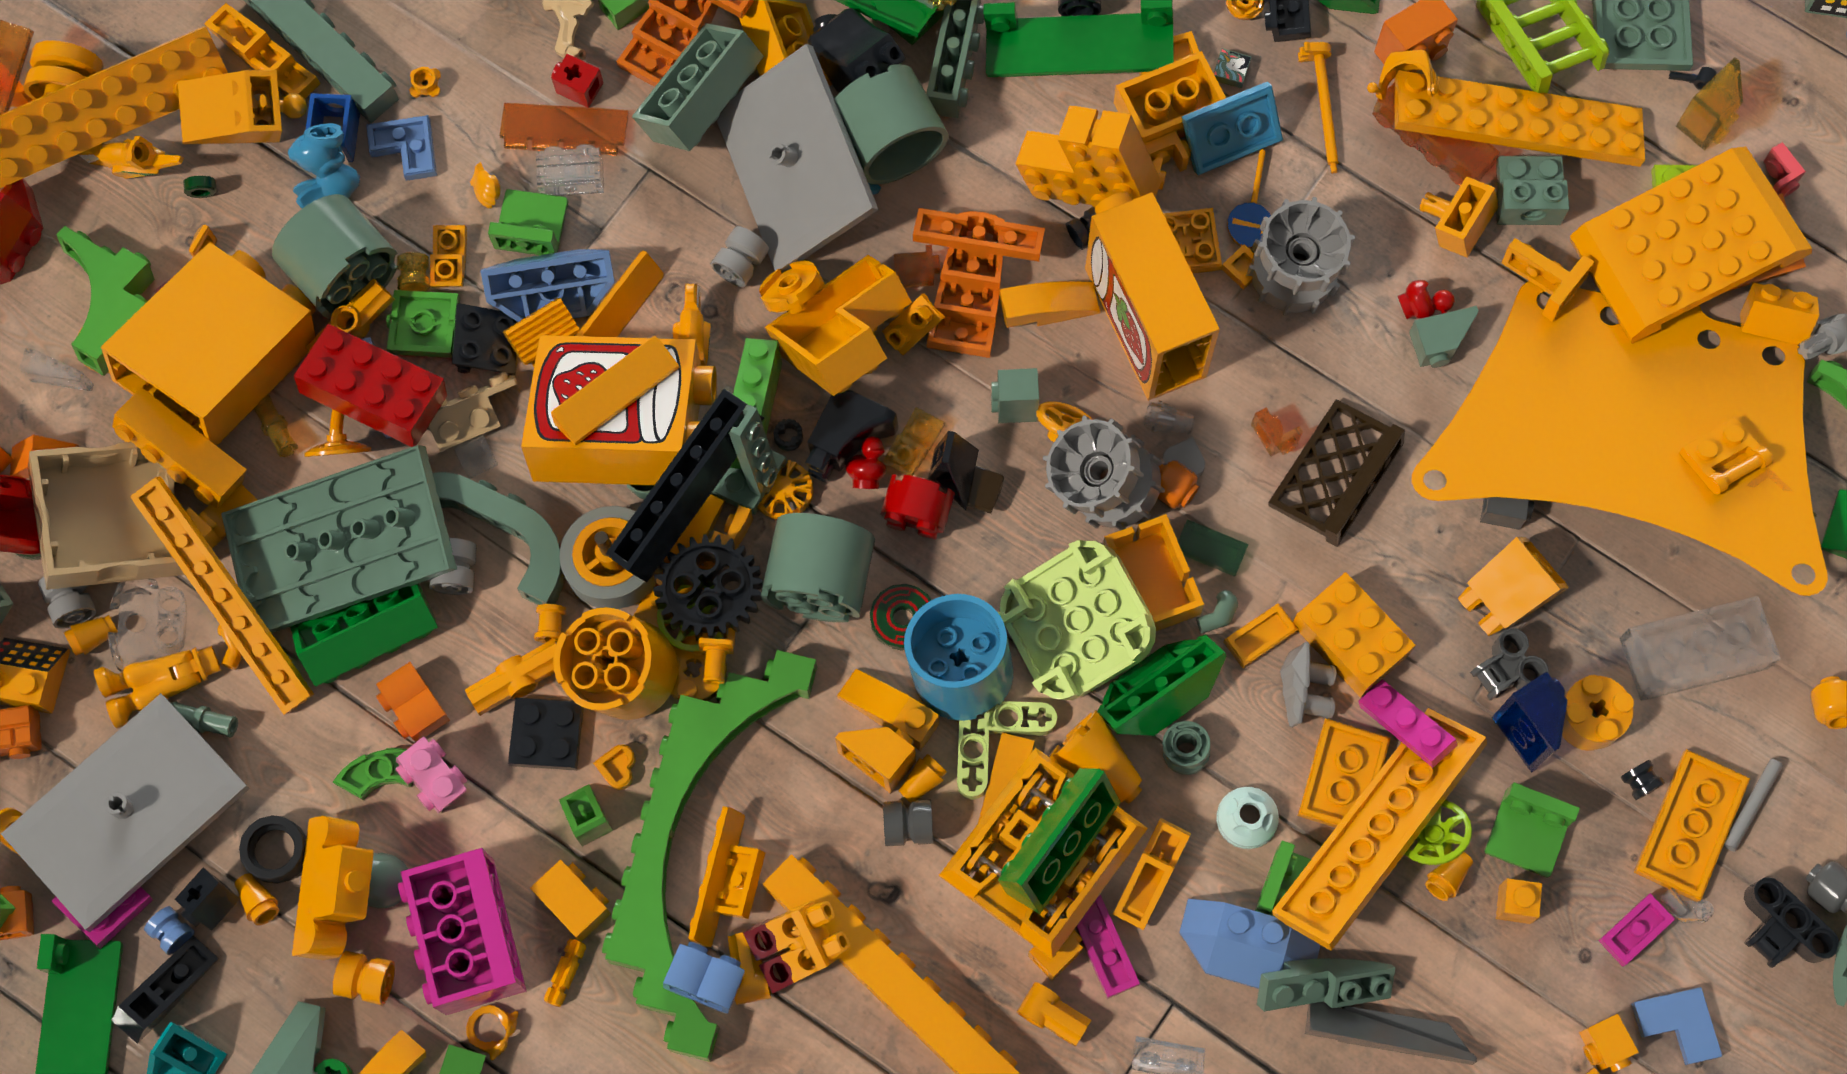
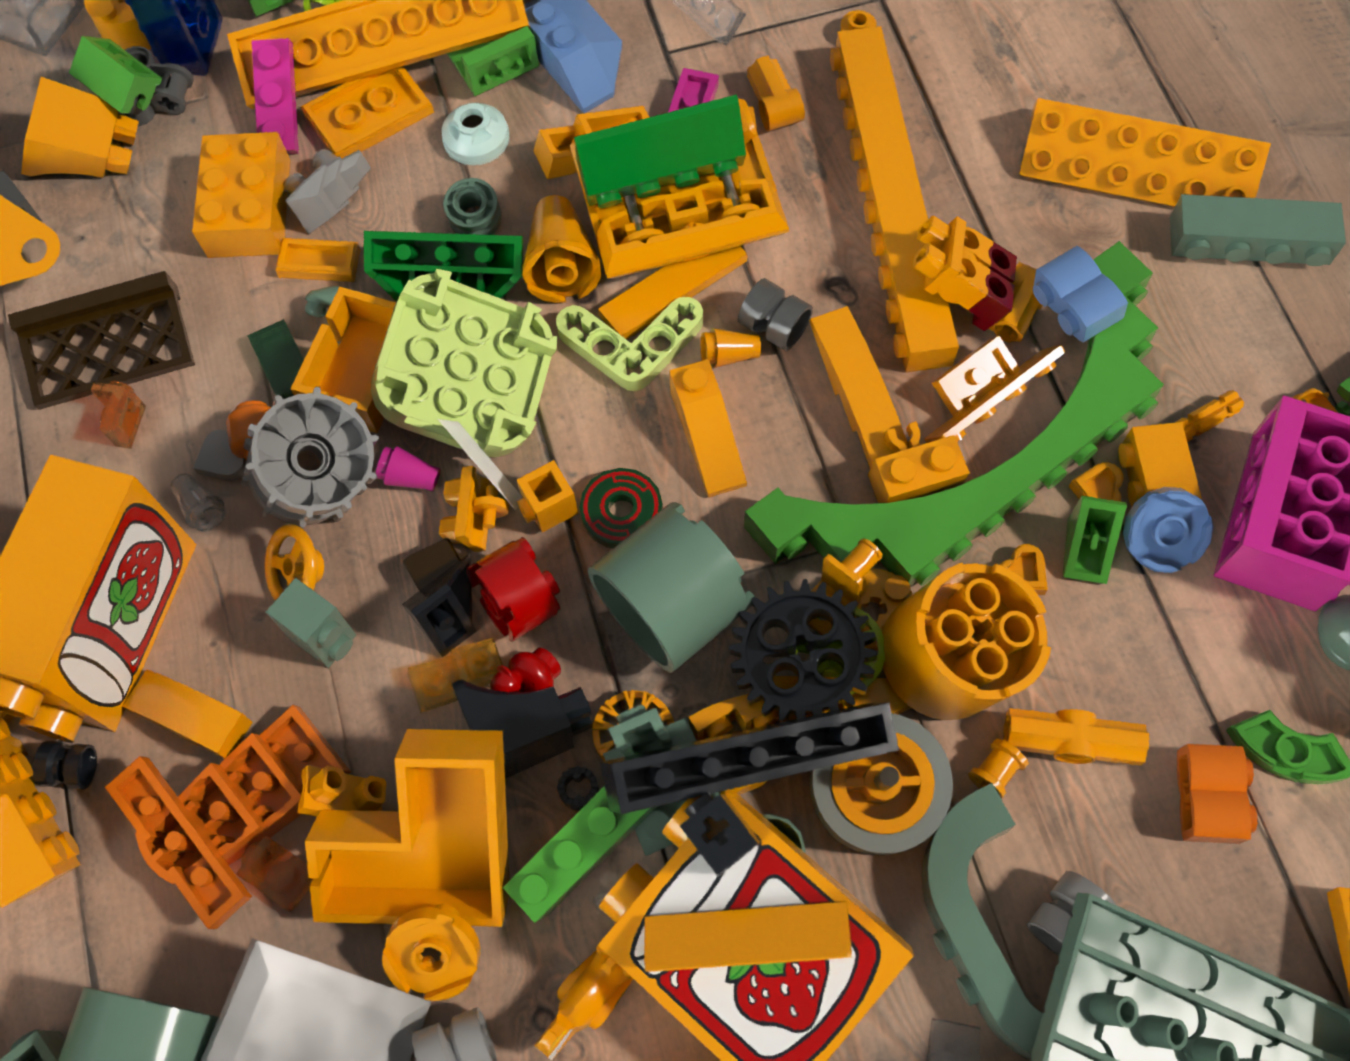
camera: 140 degrees left, 5 degrees down
green slope [290,584,438,687] -> none
bright pink brick [395,736,467,814] -> none
black plate [508,698,584,771] -> none
light orange slope [835,727,916,794] -> none
dark azure brick [904,594,1014,721] -> none
none -> bright green hinge [69,36,162,114]
none -> dark pink cone [376,446,441,492]
none -> white sticker [438,419,522,510]
none -> light orange hips [439,466,509,552]
none -> light orange brick [516,460,579,533]
none -> black brick [680,792,762,876]
none -> light orange slope [809,306,909,469]
none -> light orange brick [868,421,970,503]
none -> light orange tile [1069,462,1124,502]
none -> medium blue tile [1123,487,1214,573]

